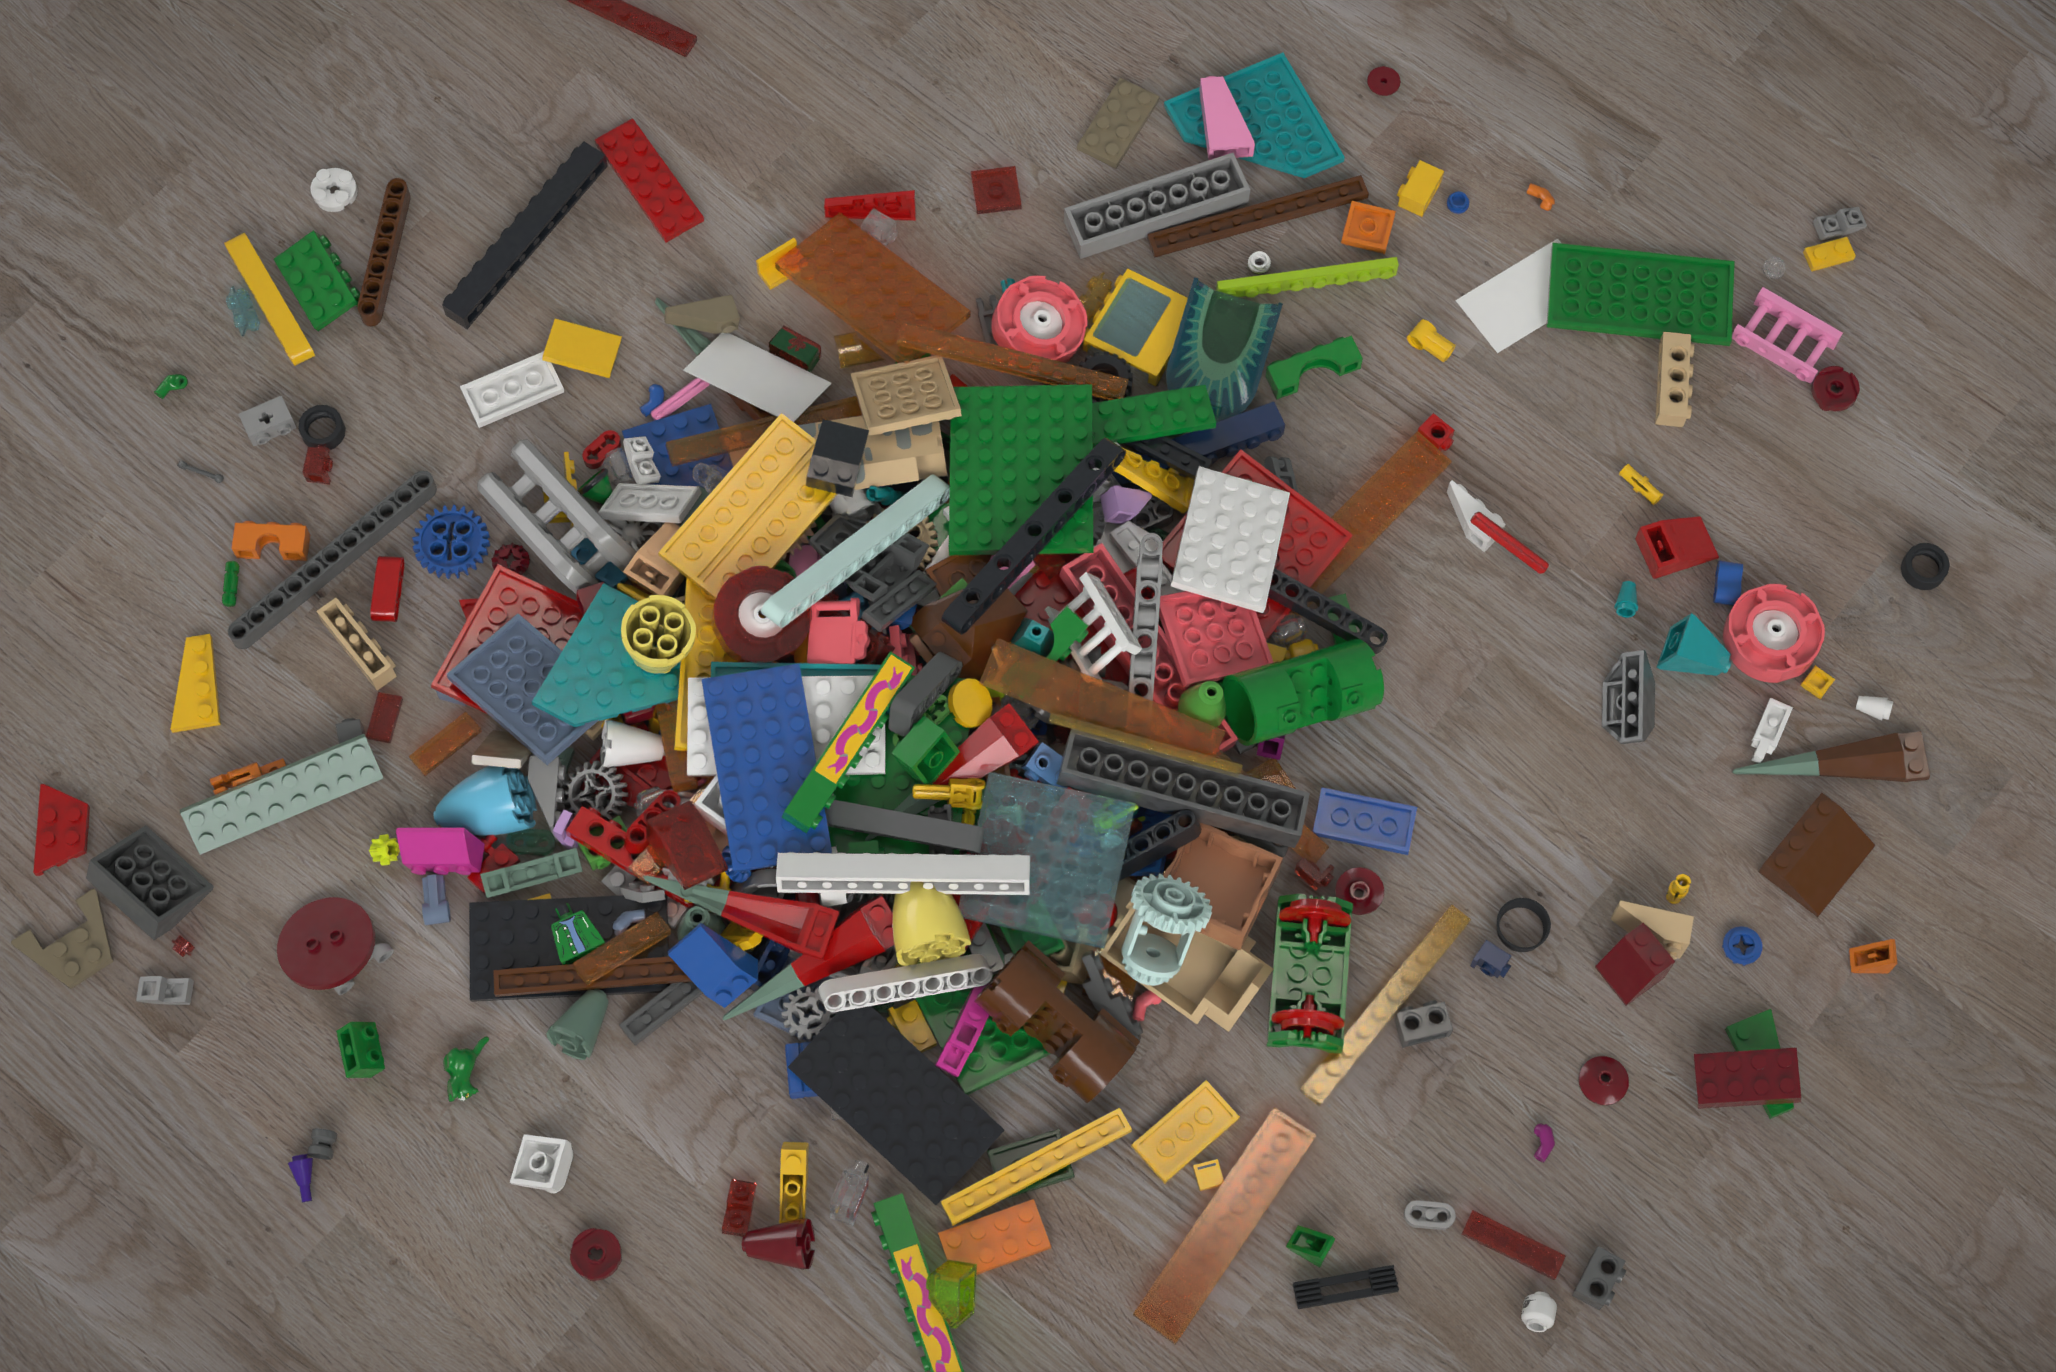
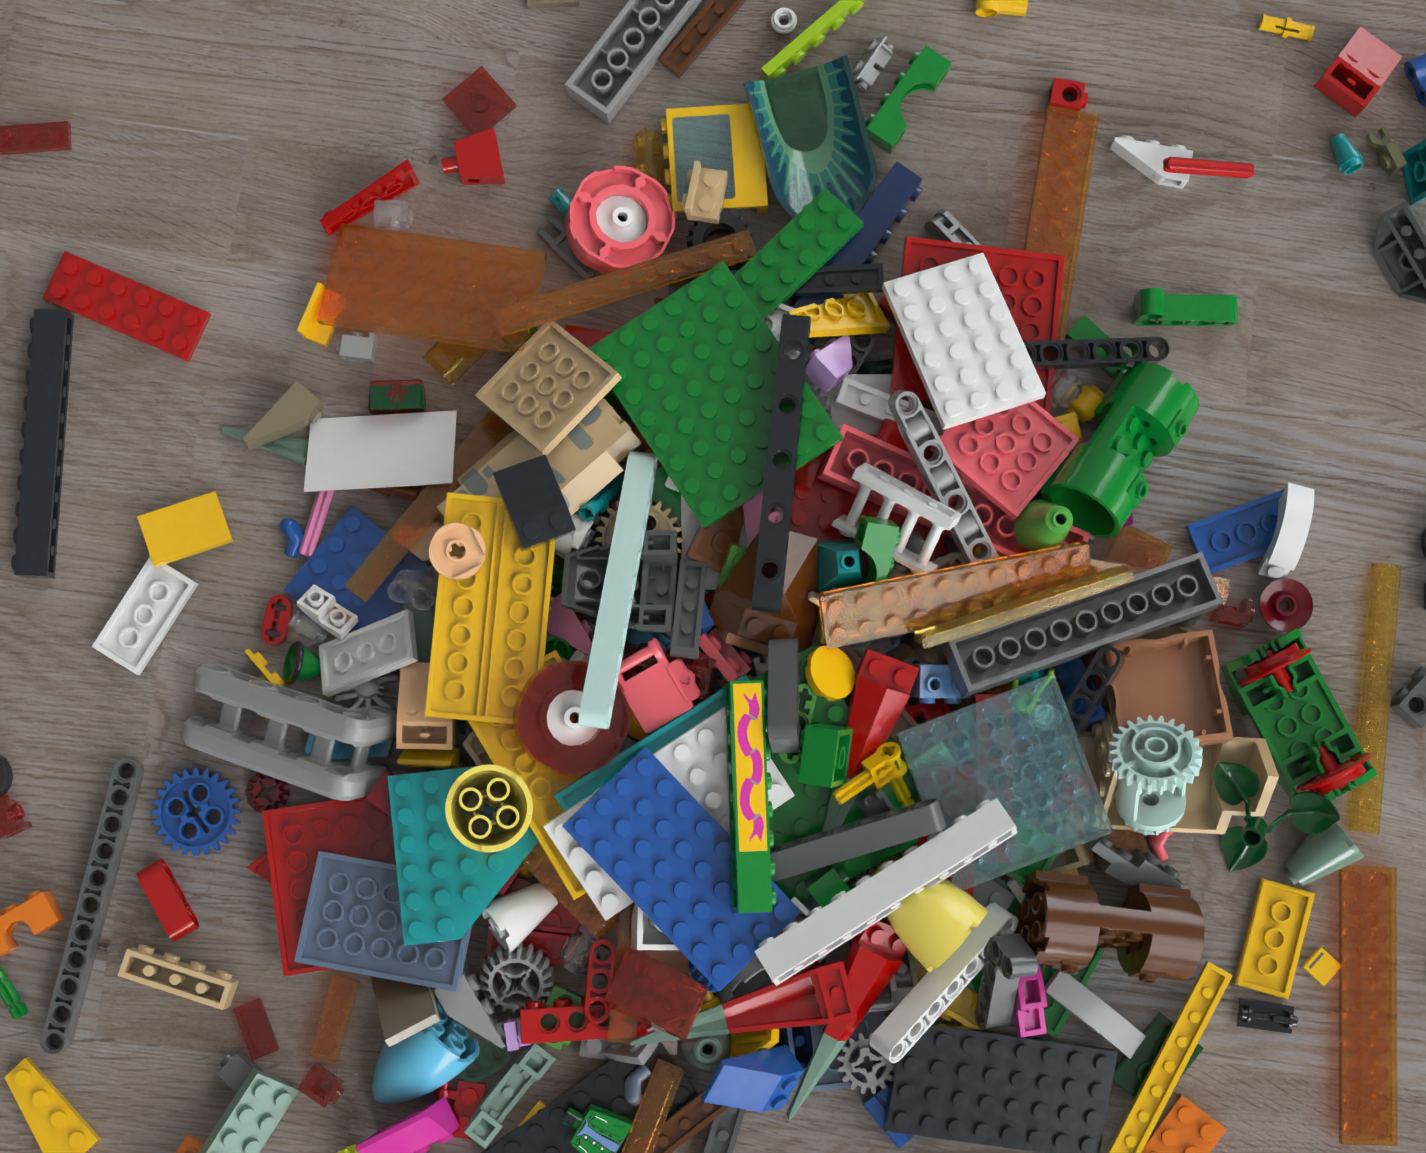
camera: 35 degrees left, 15 degrees up
none -> clear red brick [297,1062,344,1108]
none -> light grey brick [336,332,379,365]
none -> light nougat plate [429,523,486,580]
none -> red torso [441,128,506,185]
none -> tan bracket [681,160,728,224]
none -> light grey hinge [849,36,894,91]
none -> dark grey beam [975,934,1038,1030]
none -> light grey slope [1044,968,1146,1058]
none -> green beam [1134,288,1238,326]
none -> dark green plant [1213,762,1340,871]
none -> black hinge [1236,999,1298,1034]
none -> white arch [1258,482,1314,579]
none -> sand green cone [1284,823,1365,886]
none -> olive plate [1366,127,1407,176]

